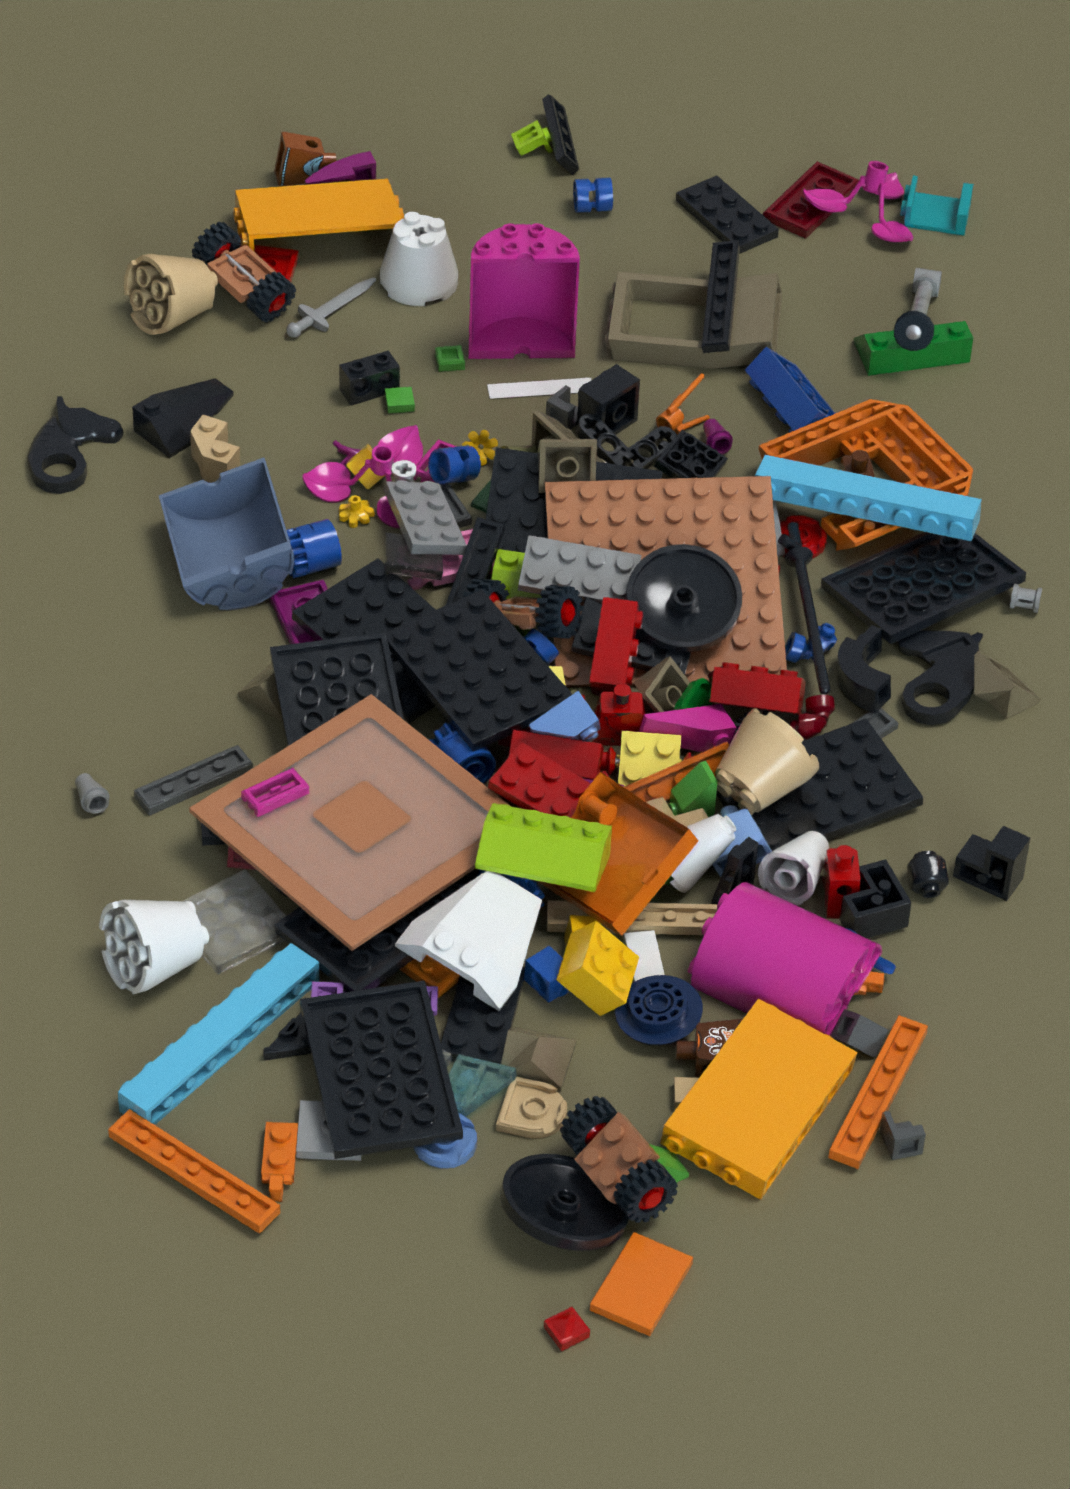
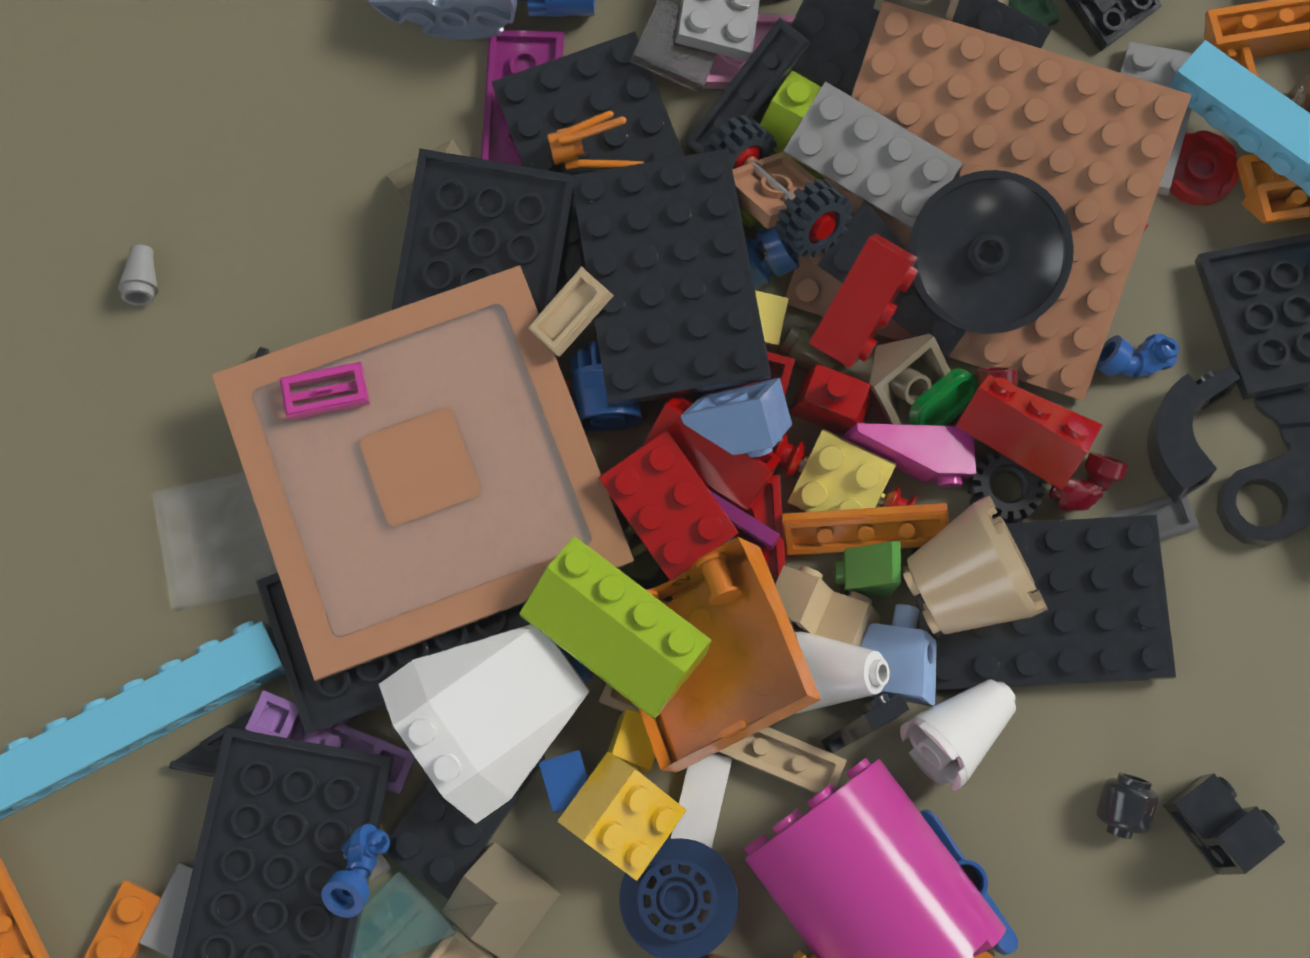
camera: 25 degrees right, 30 degrees up
white cone [99,900,209,994] -> none
dark grey tile [134,745,253,816] -> none
black piece [778,522,830,695] -> none
red torso [822,845,860,919] -> none
black brick [840,859,912,938] -> none
none -> blue arm [321,824,390,918]
none -> tan tile [528,267,614,357]
none -> orange plant [547,111,644,171]

